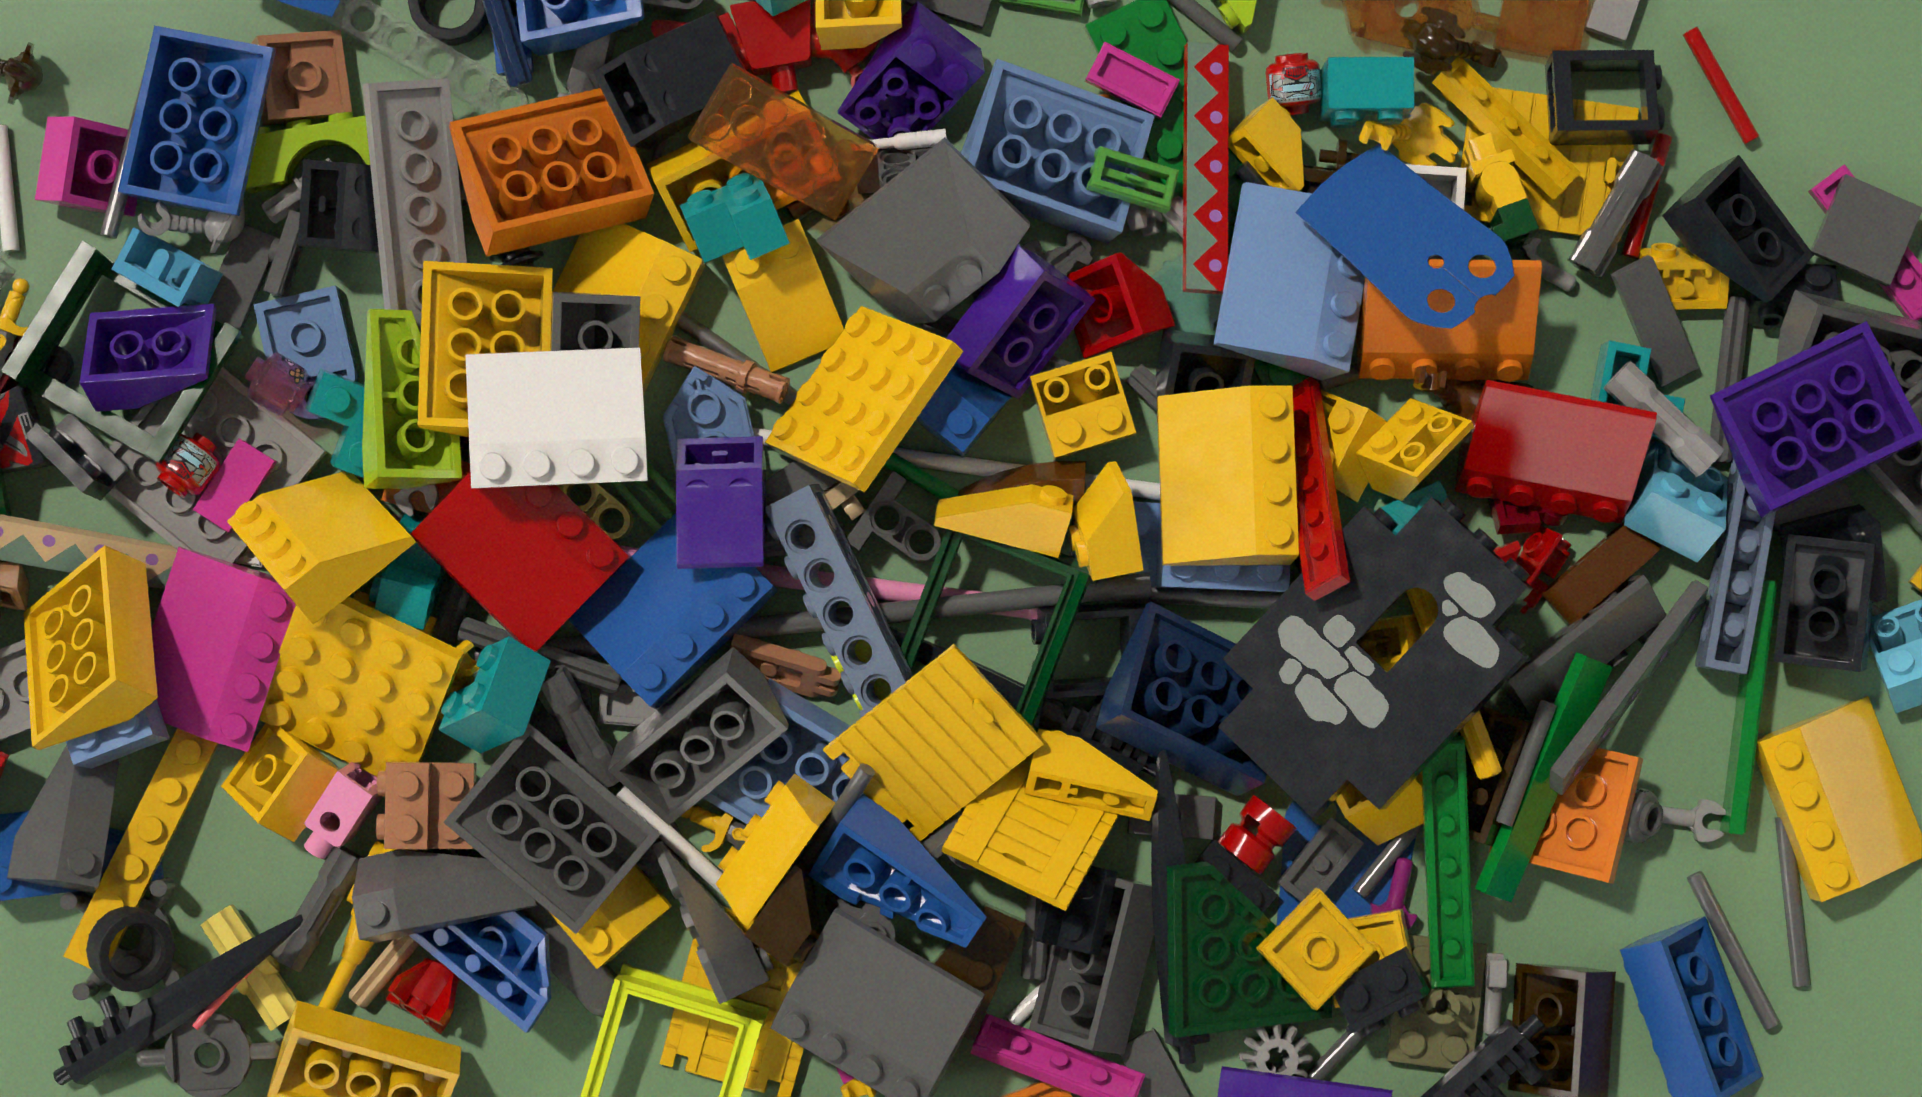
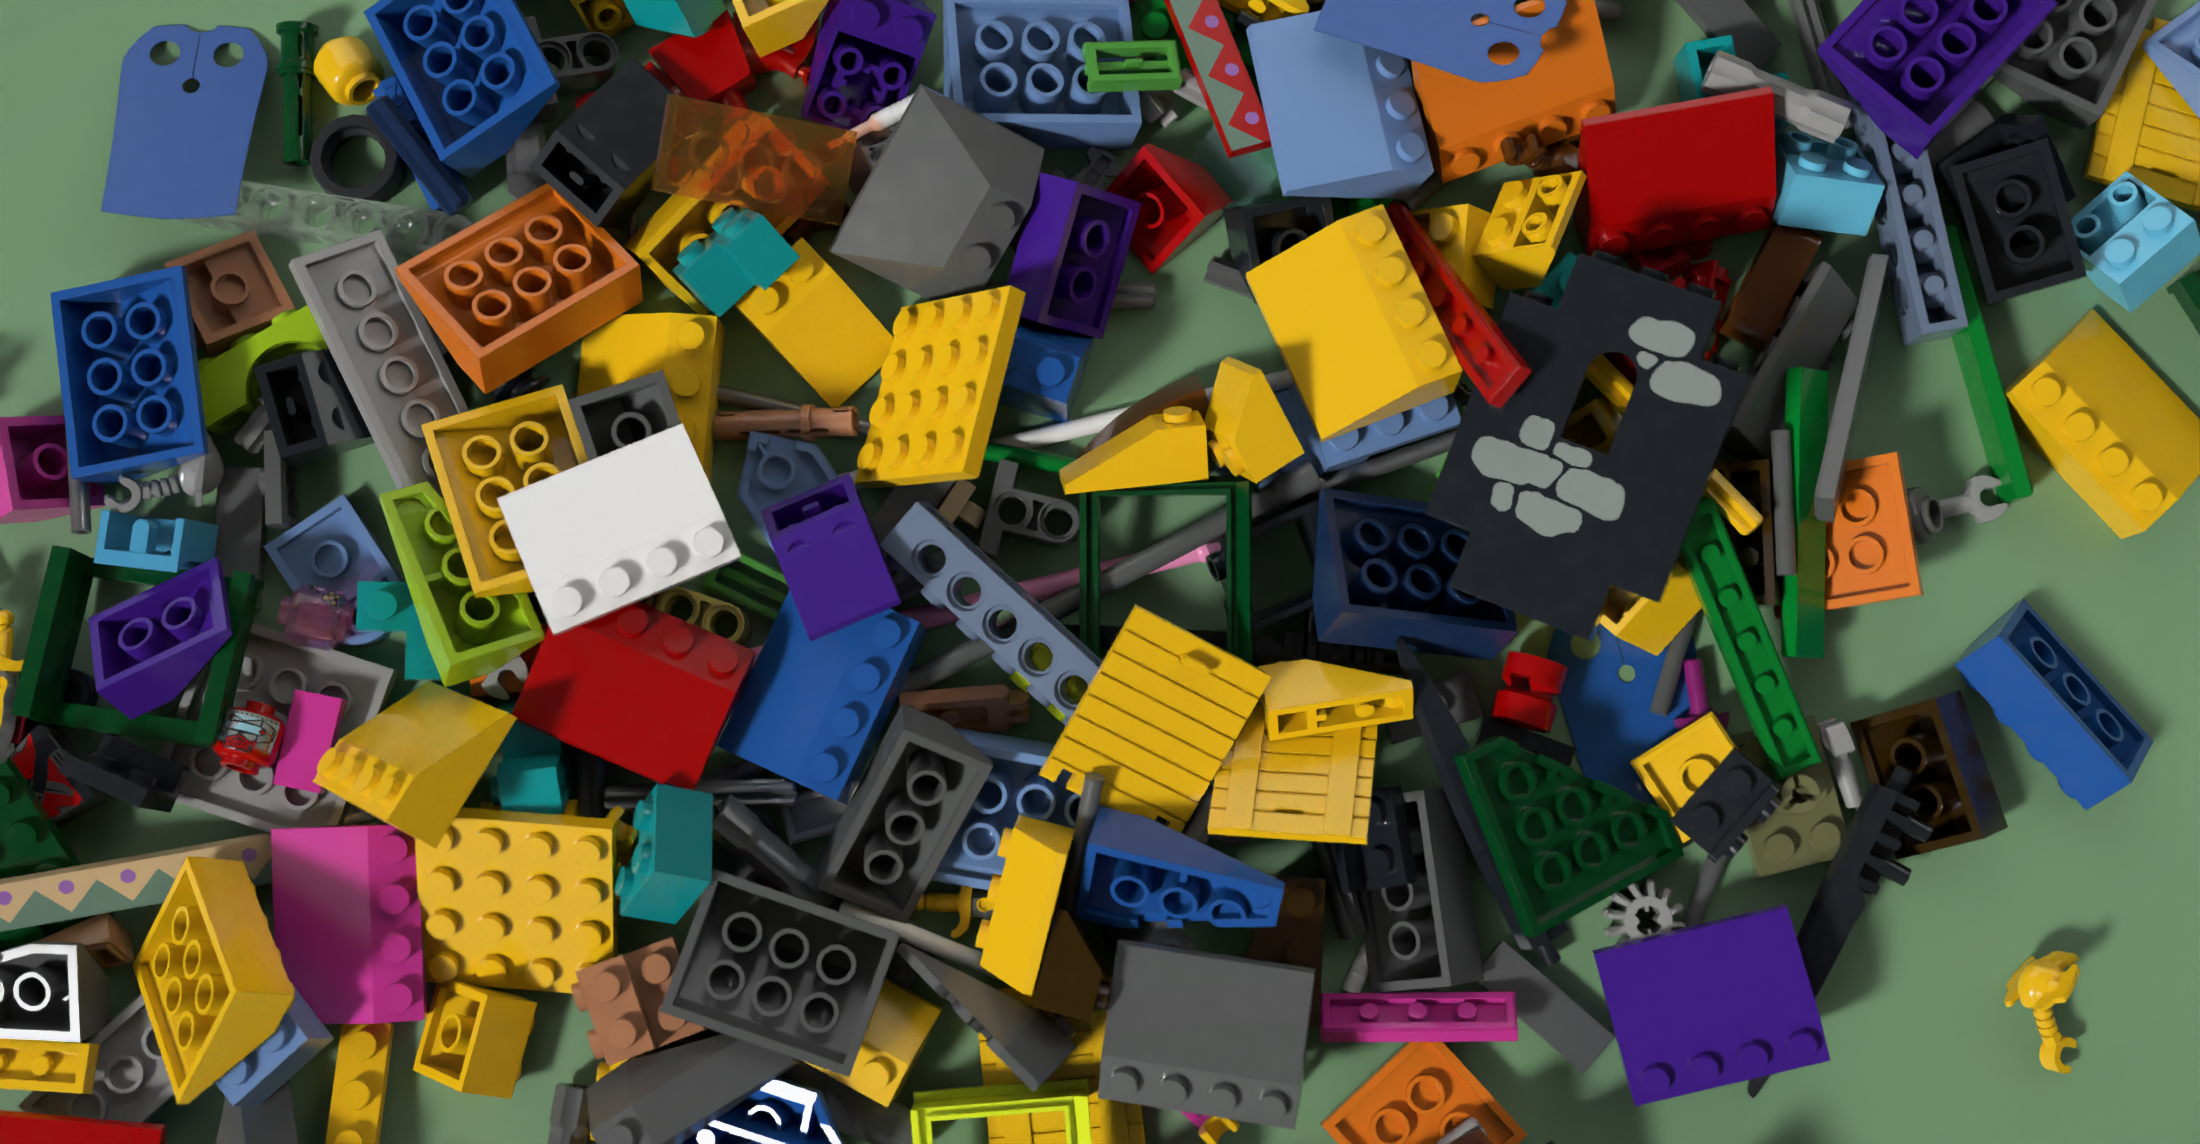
camera: 20 degrees left, 5 degrees down
bright pink torso [304,762,383,859] -> none
yellow slope [1030,352,1136,460] -> none
yellow tile [1256,888,1376,1010] -> none
dark grey plate [1277,816,1364,902] -> none
flat silver piece [1687,871,1780,1030] -> none
dark grey bar [1775,817,1810,987] -> none

